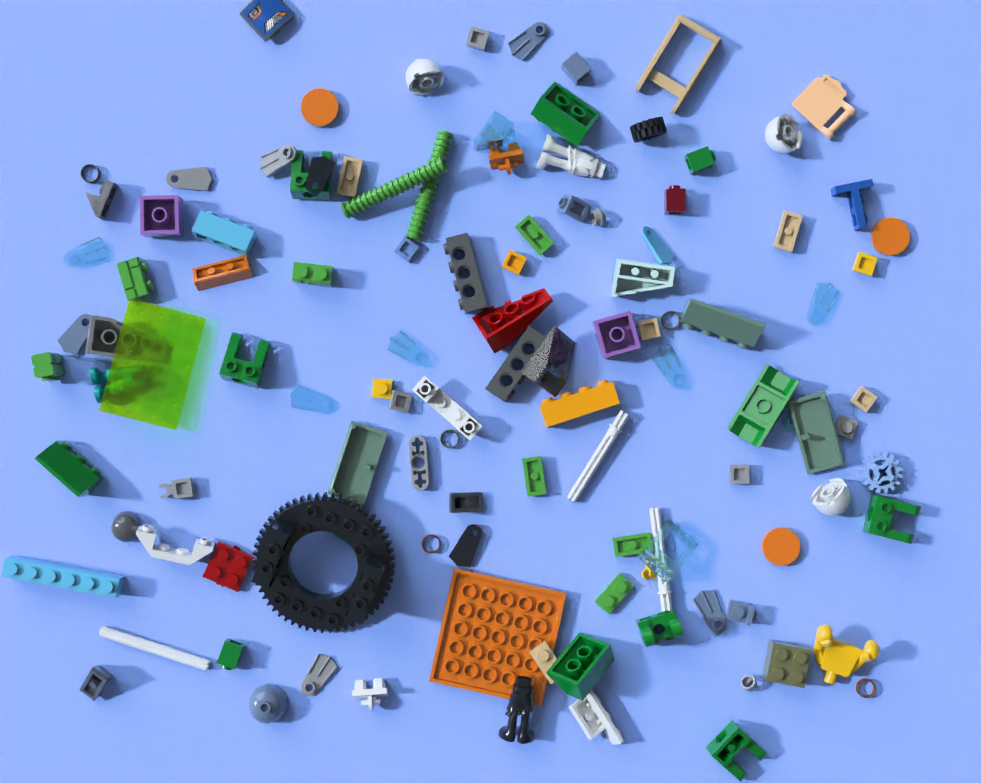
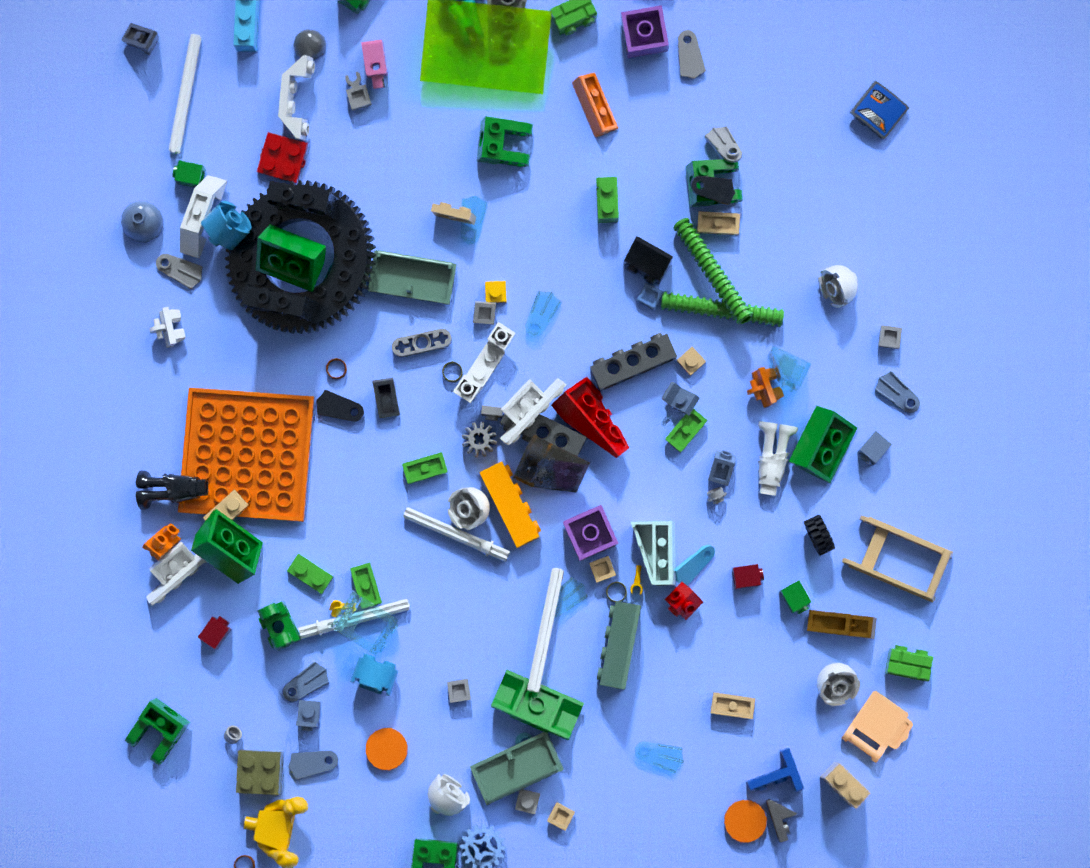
camera: 90 degrees right, 5 degrees down
medium azure brick [192,210,256,257] -> none
orange tile [301,88,339,127] -> none
light orange plate [502,250,527,276] -> none
yellow plate [852,252,878,277] -> none
none -> orange hips [142,523,181,560]
none -> white slope [180,175,228,259]
none -> dark red brick [198,616,232,650]
none -> dark azure brick [201,201,252,250]
none -> green slope [256,224,326,292]
none -> sand blue piece [289,750,339,780]
none -> dark azure brick [350,654,399,696]
none -> bright pink torso [361,39,388,89]
none -> tan plate [431,202,476,225]
none -> white cylinder [448,487,490,530]
none -> light grey gear [462,422,497,458]
none -> light grey plate [481,405,503,421]
none -> white bracket [500,378,567,445]
none -> white axle [527,568,564,693]
none -> black slope [623,236,673,285]
none -> yellow hand [630,565,643,595]
none -> sand blue bracket [662,382,700,415]
none -> red brick [665,582,703,620]
none -> tan plate [677,346,706,376]
none -> flat silver slope [766,799,798,843]
none -> pearl gold slope [807,610,877,639]
none -> tan brick [820,761,871,809]
none -> bright green brick [885,645,933,682]

